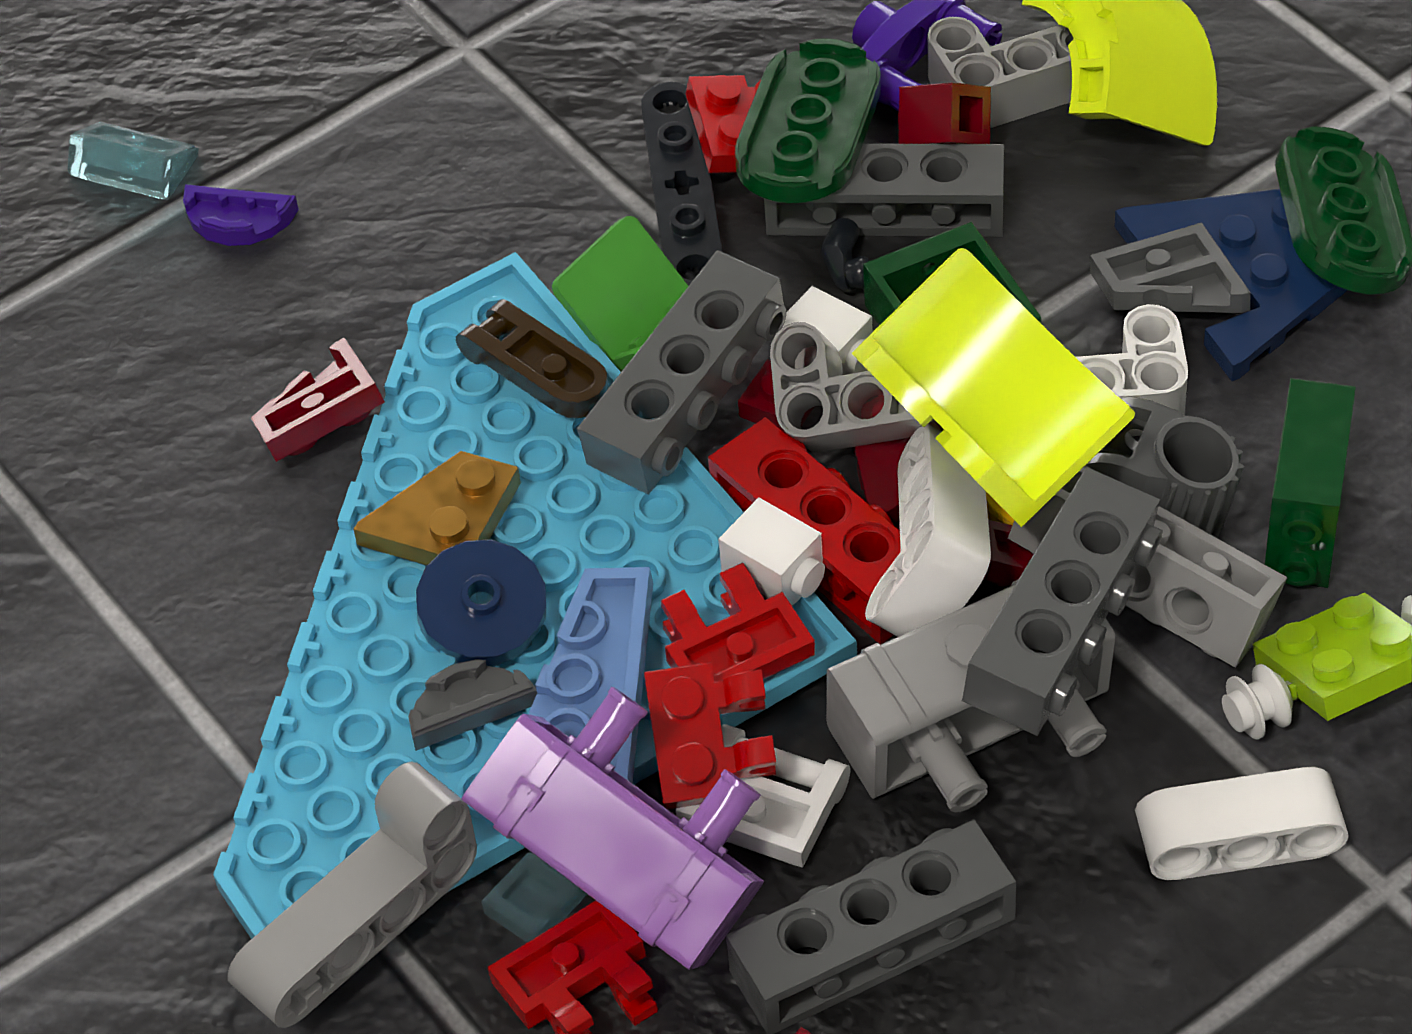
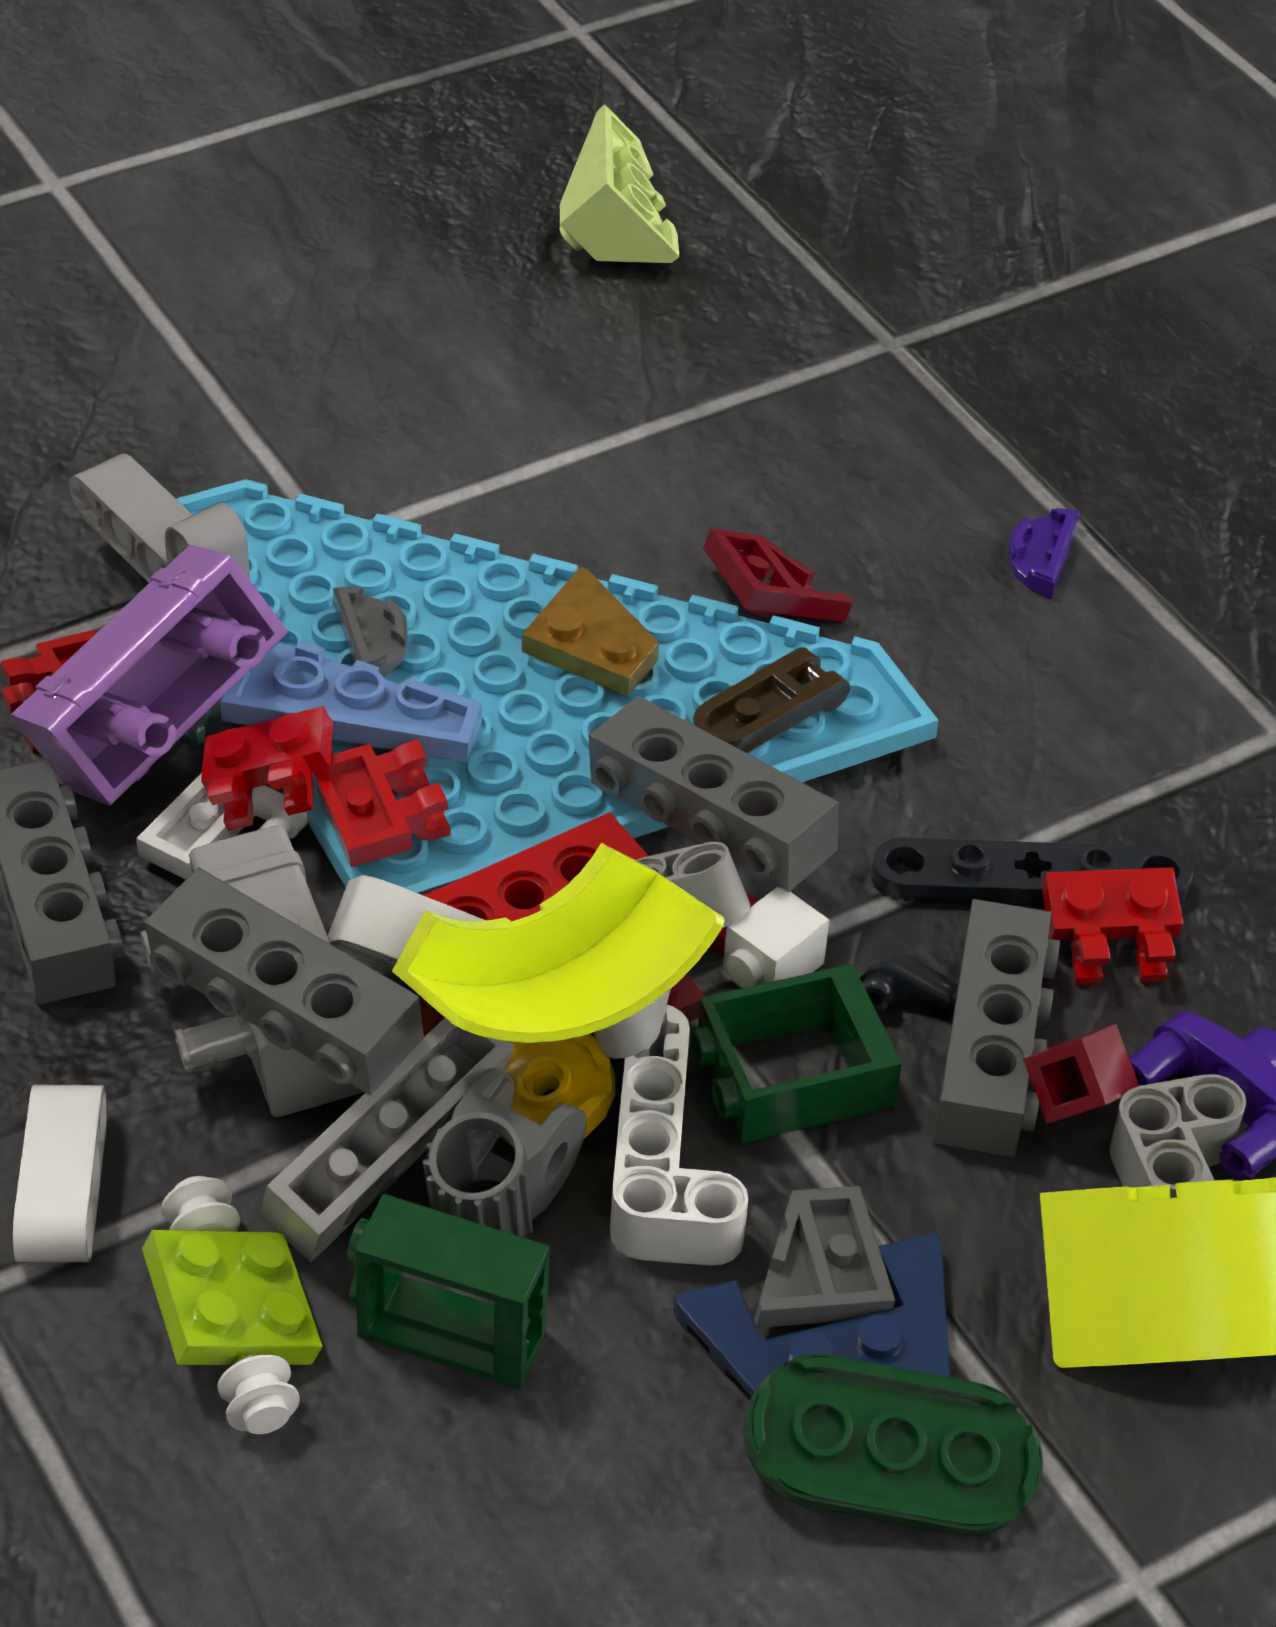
camera: 90 degrees right, 5 degrees down
clear light blue slope [67,122,199,199] -> none
dark blue plate [416,540,546,666] -> none
bright green bracket [552,216,689,372] -> none
white brick [718,497,825,606] -> none
dark green tile [735,38,881,203] -> none

